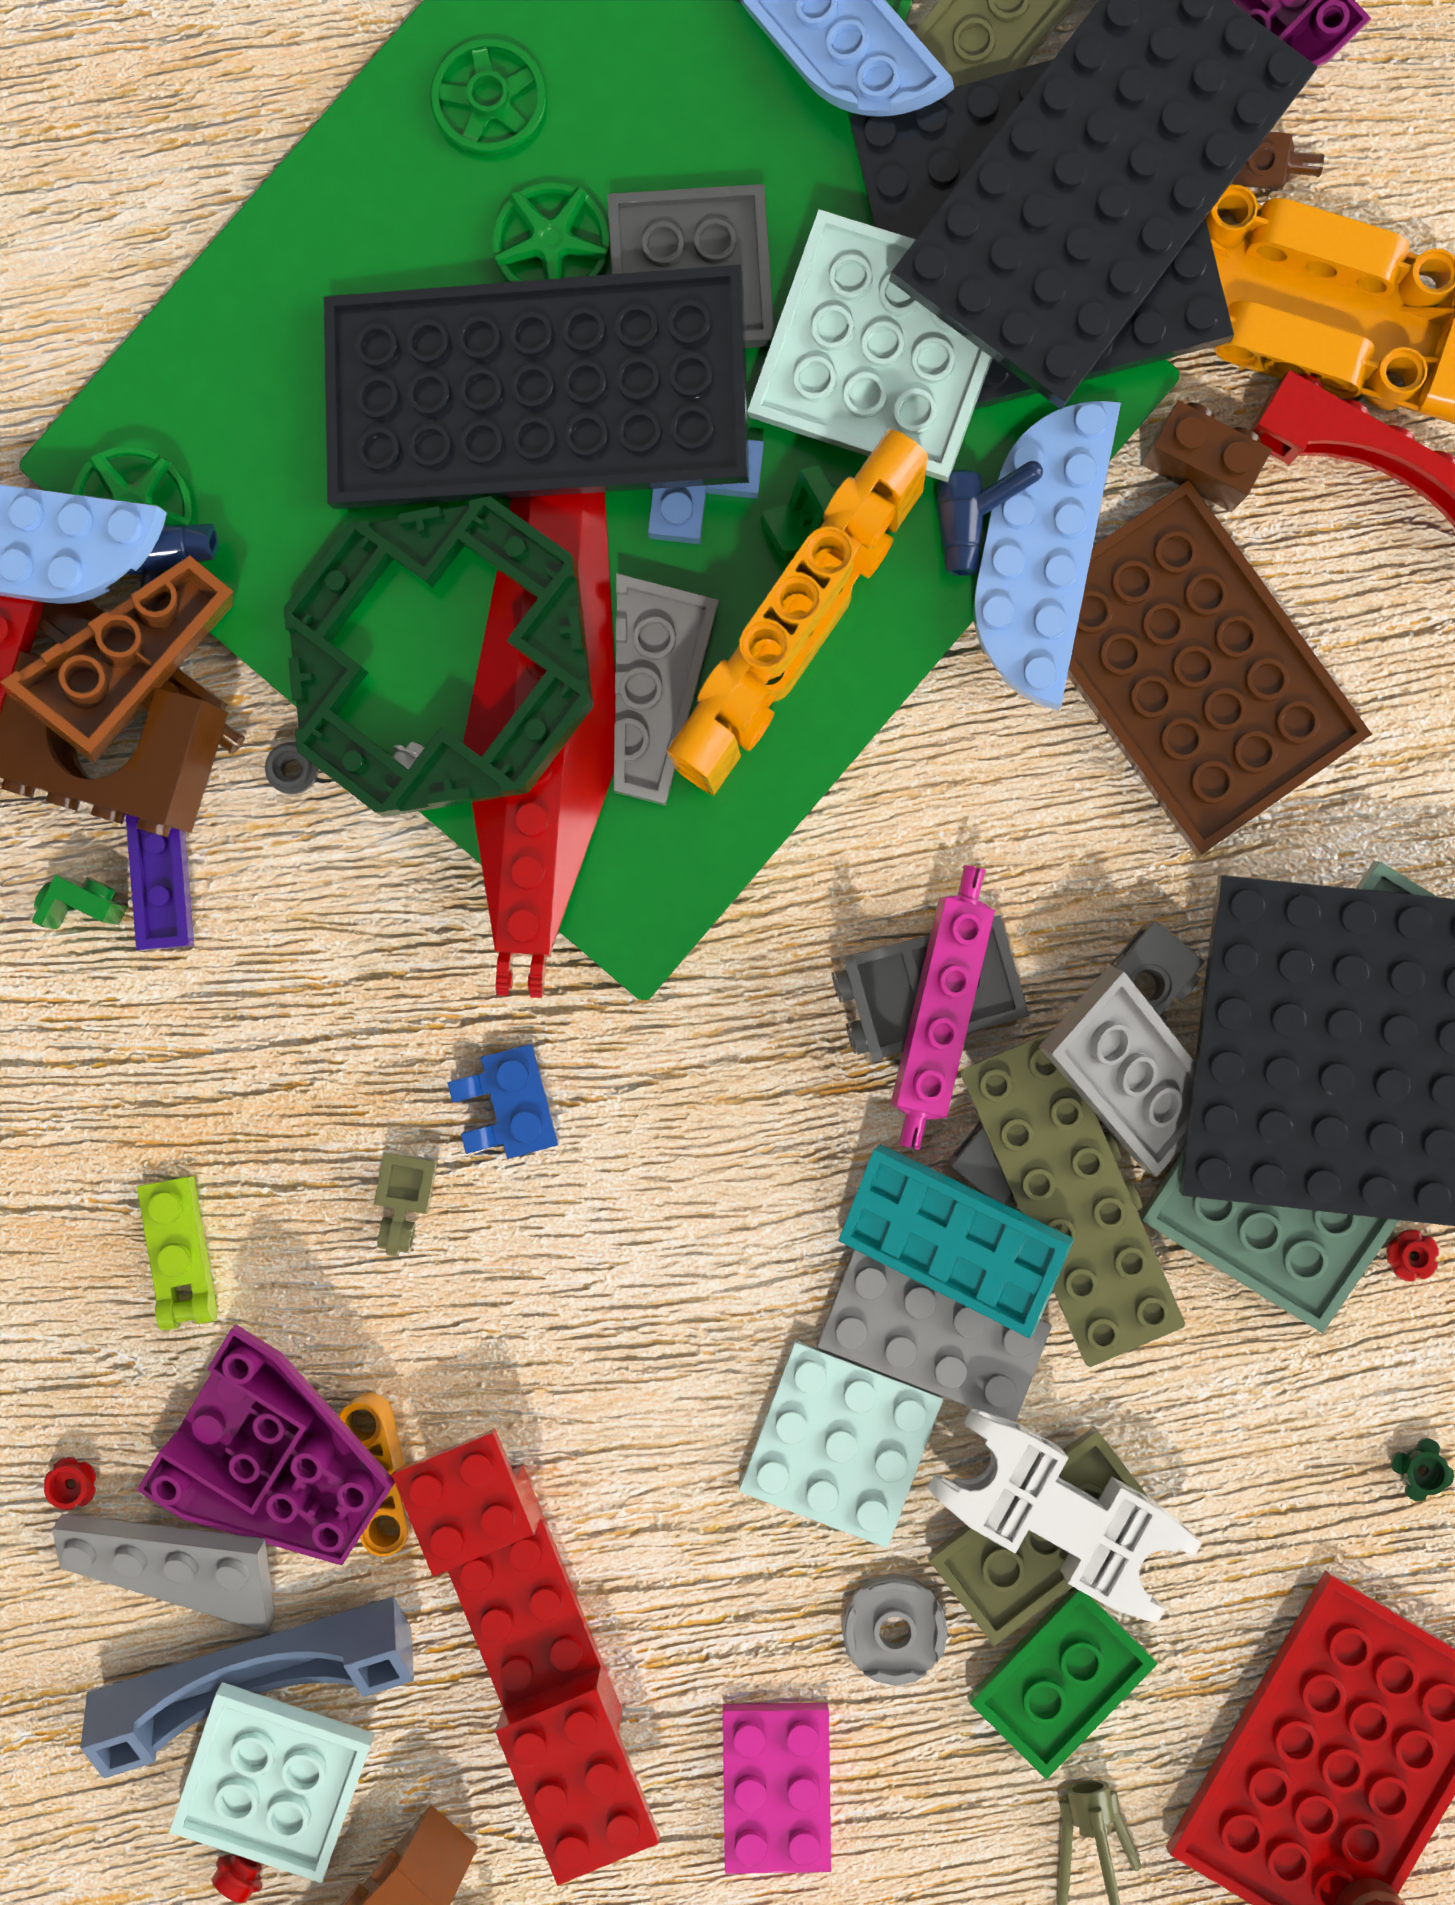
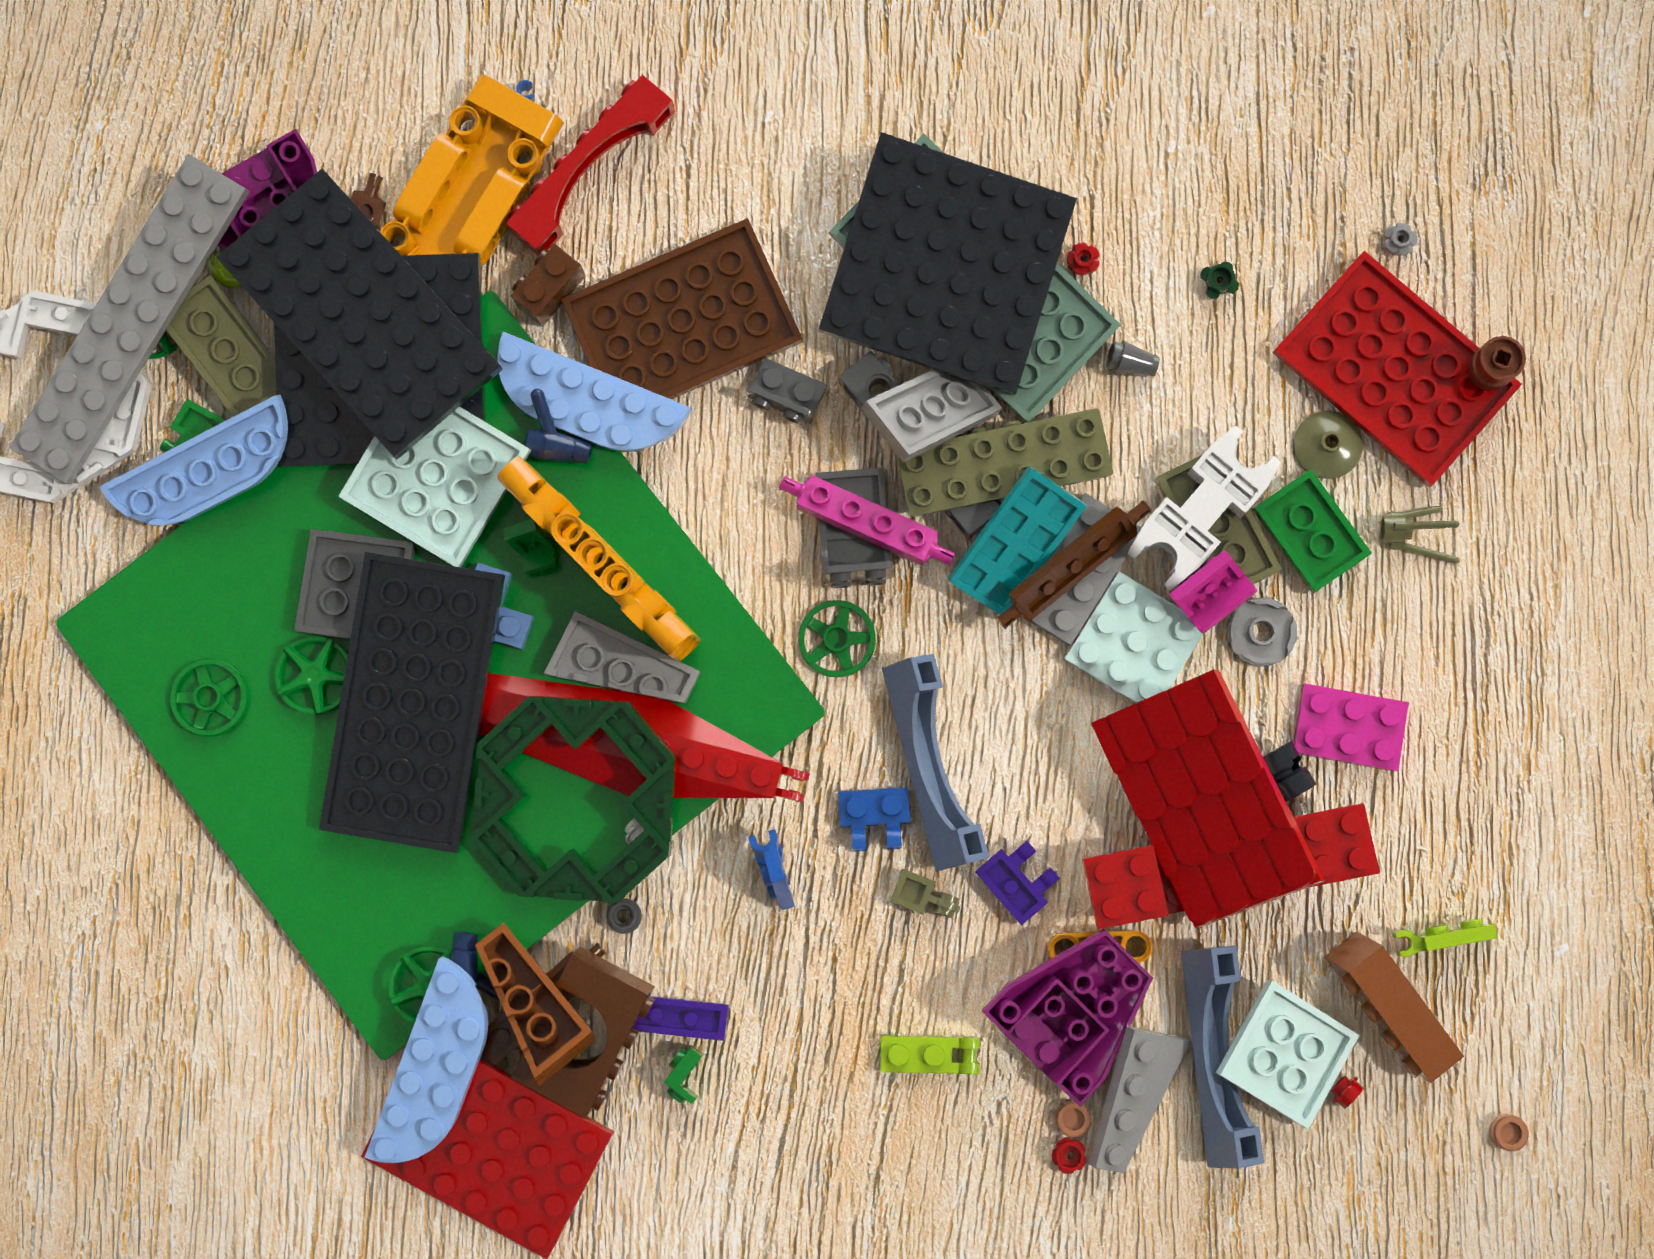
camera: 75 degrees left, 5 degrees down
none -> dark grey bracket [747,357,827,424]
none -> blue plate [748,829,795,910]
none -> green wheel [798,600,876,678]
none -> sand blue arch [882,654,989,872]
none -> dark purple plate [975,840,1060,926]
none -> reddish brown plate [996,500,1152,629]
none -> nougat tile [1055,1100,1092,1137]
none -> red piece [1091,669,1325,928]
none -> dark grey cone [1106,340,1160,377]
none -> dark pink bracket [1169,550,1257,634]
none -> black wheel [1263,741,1317,802]
none -> olive dish [1293,411,1363,479]

